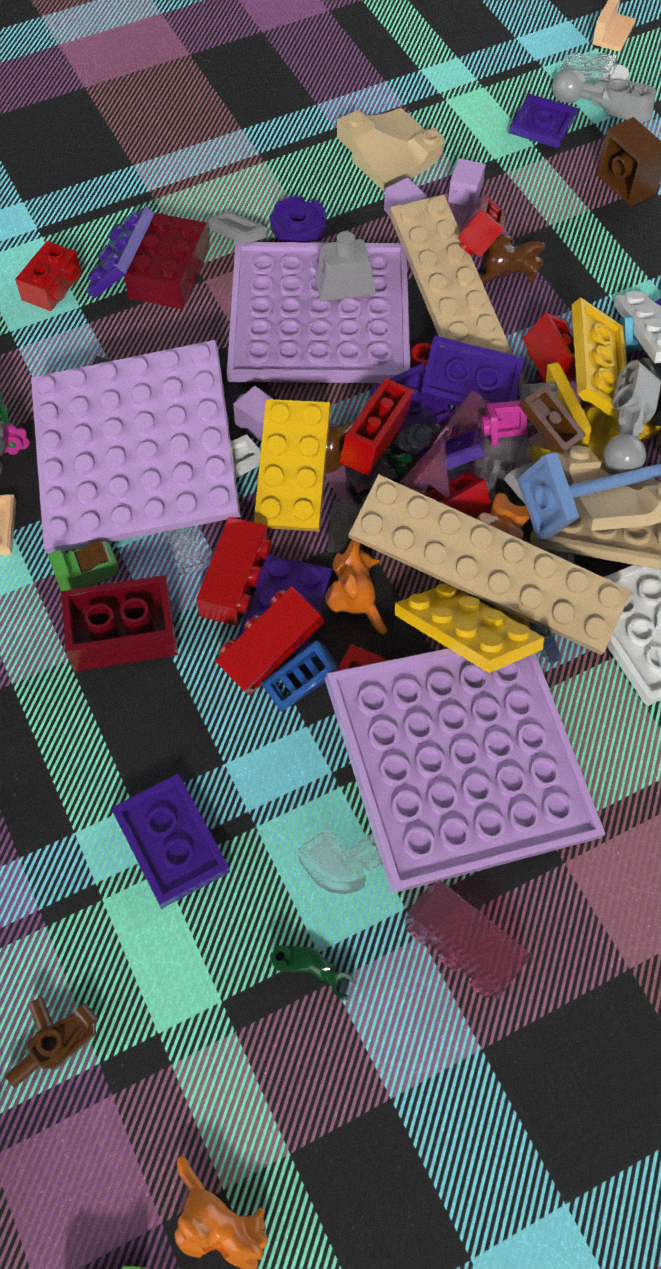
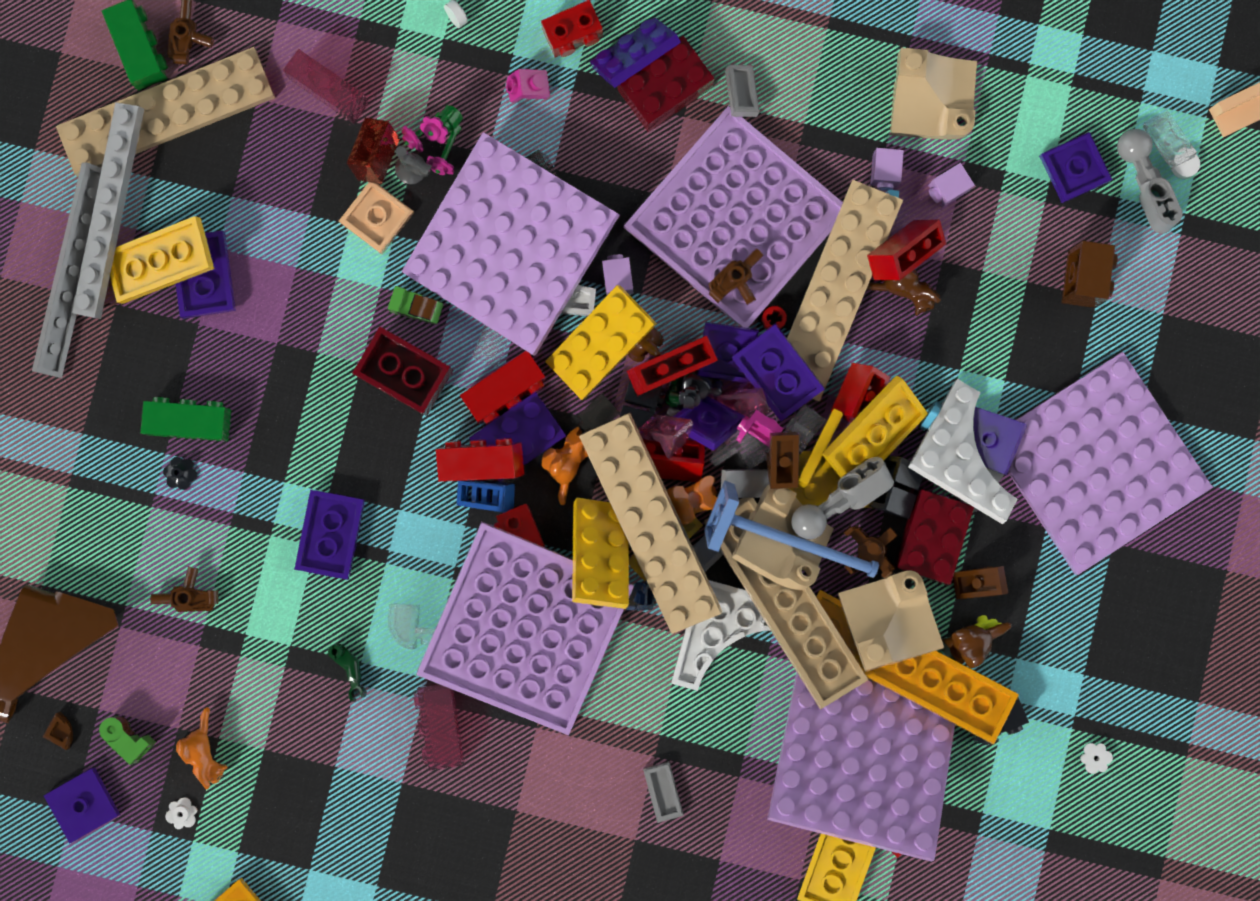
camera: 40 degrees right, 25 degrees up
dark purple plate [270,196,326,243] -> none
light grey torso [315,231,375,302] -> none
none -> dark pink bracket [506,69,550,103]
none -> reddish brown piece [708,248,764,305]

